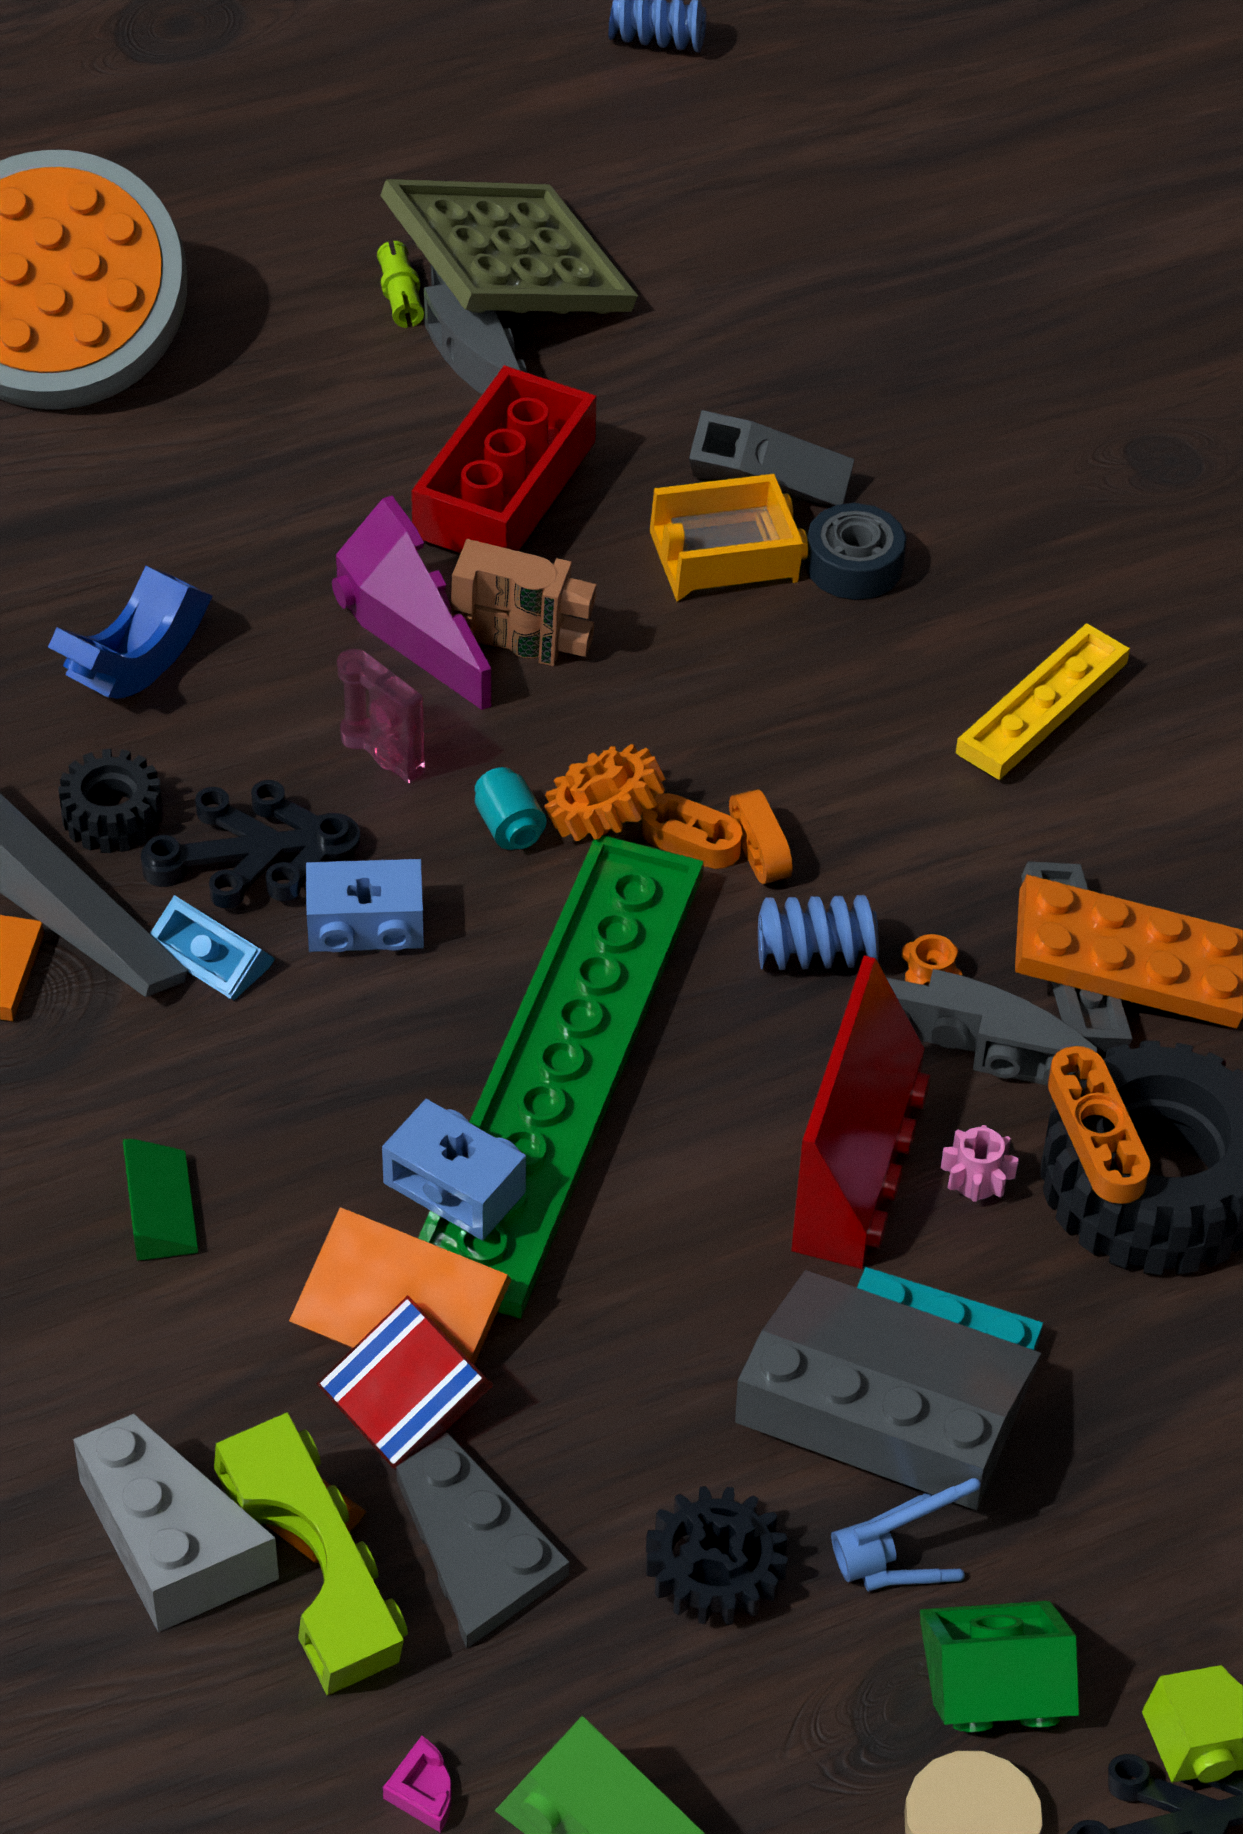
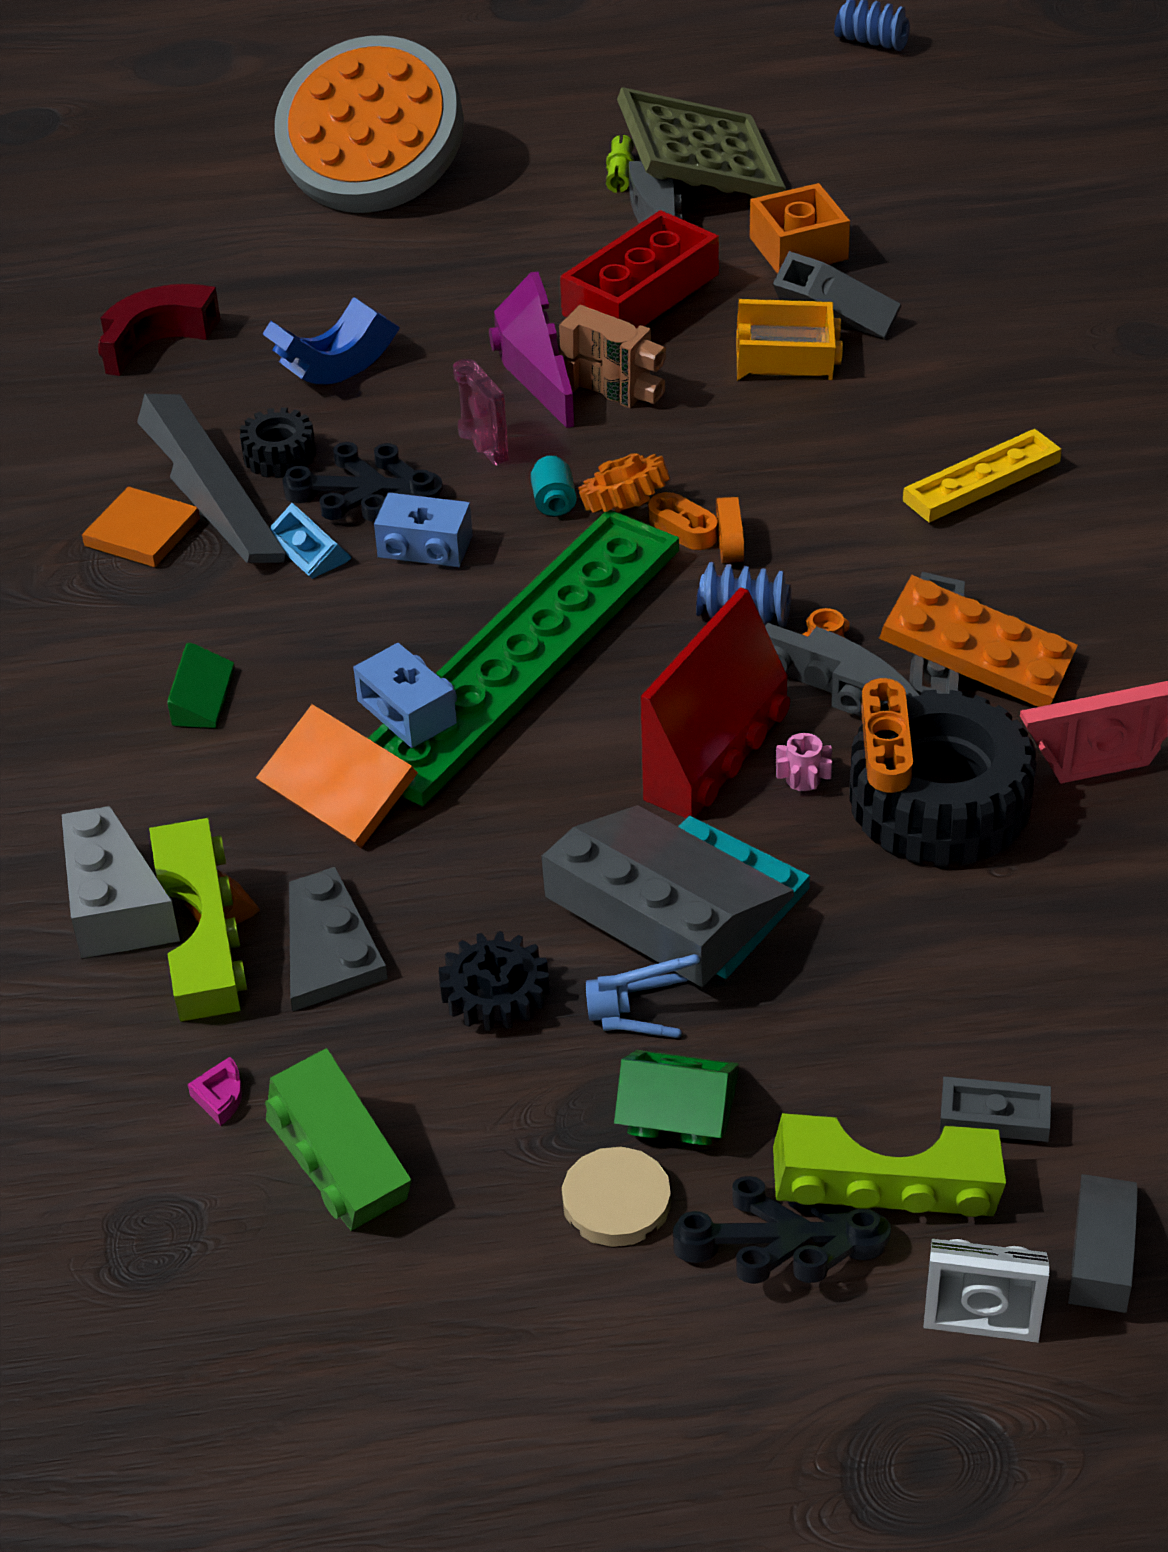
camera: 20 degrees right, 5 degrees down
tile [316,1295,493,1471] -> none
black wheel [805,503,907,600] -> none
none -> orange brick [750,183,850,274]

